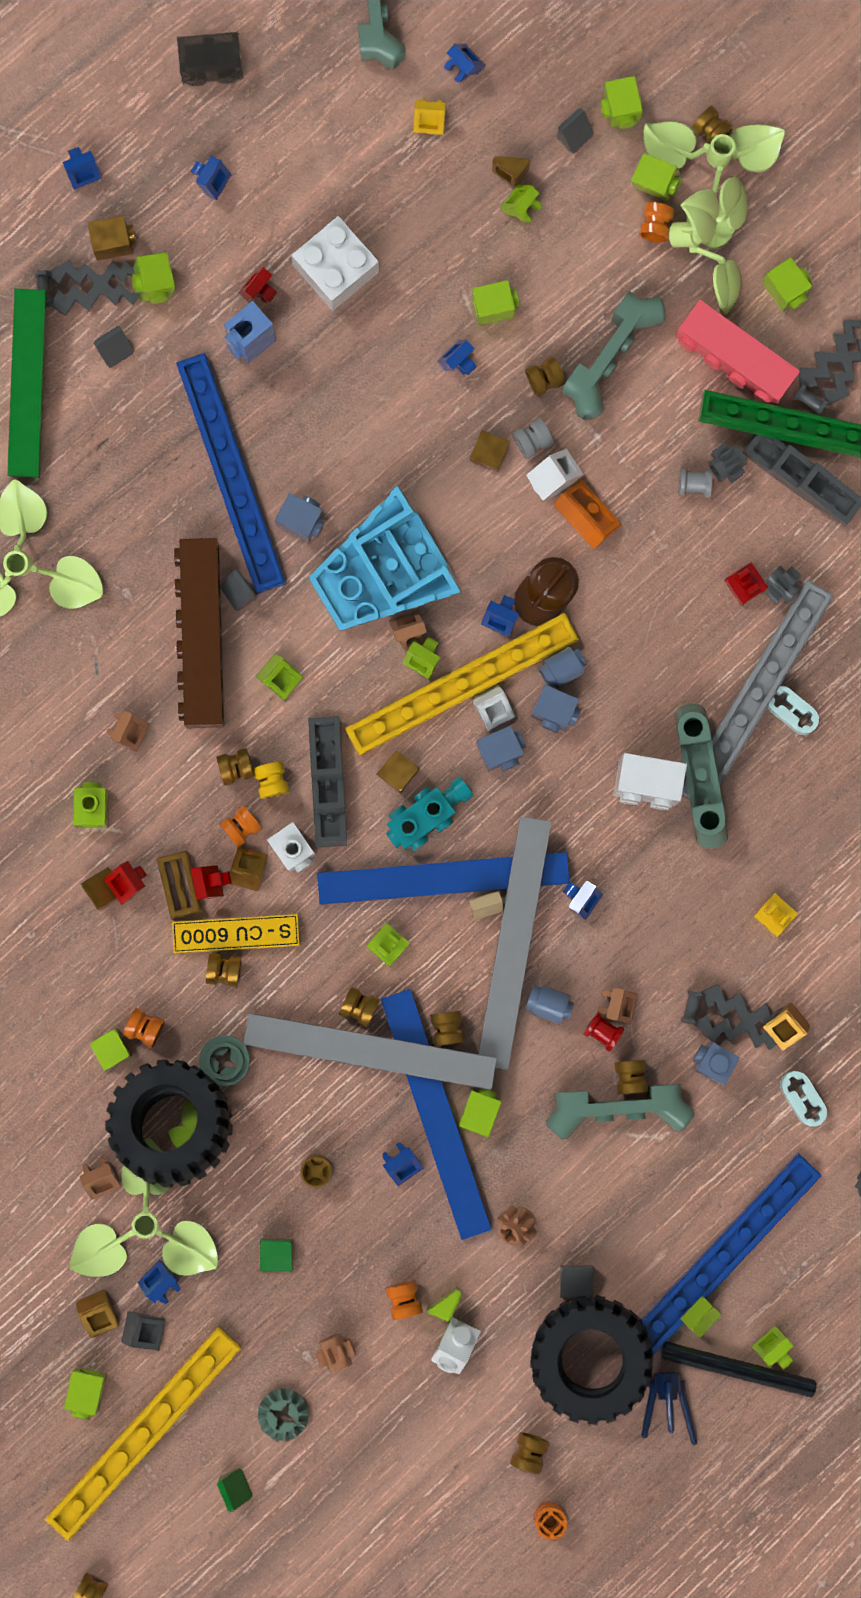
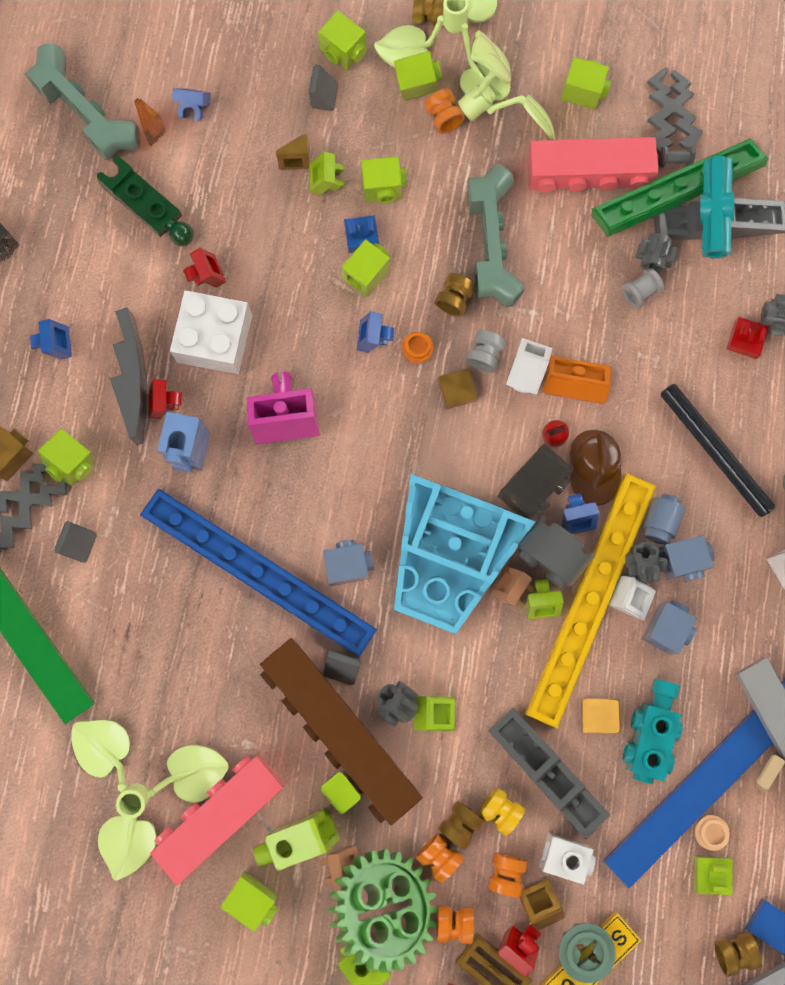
camera: 35 degrees left, 5 degrees down
yellow tile [413,98,446,135] -> none
none -> dark green plate [97,156,194,247]
none -> dark grey slope [110,307,147,445]
none -> clear orange slope [134,98,166,146]
none -> coral brick [150,754,286,886]
none -> red tile [183,247,226,288]
none -> lime brick [220,871,279,933]
none -> dark pink brick [247,371,320,444]
none -> lime torso [253,807,340,871]
none -> lime slope [320,772,361,815]
none -> bright green gear [328,849,438,973]
none -> blue tile [344,215,379,253]
none -> lime brick [361,156,407,204]
none -> dark grey gear [376,681,418,726]
none -> orange plate [402,332,434,364]
none -> orange wheel [416,832,464,883]
none -> orange wheel [436,905,474,944]
none -> clear smoke brick [498,443,574,519]
none -> dark grey brick [518,515,596,589]
none -> red hinge [542,420,569,447]
none -> sand green gear [558,922,616,983]
none -> dark grey gear [625,542,668,583]
none -> black axle [661,384,775,517]
none -> light nougat plate [694,815,730,851]
none -> teal piece [700,156,734,259]

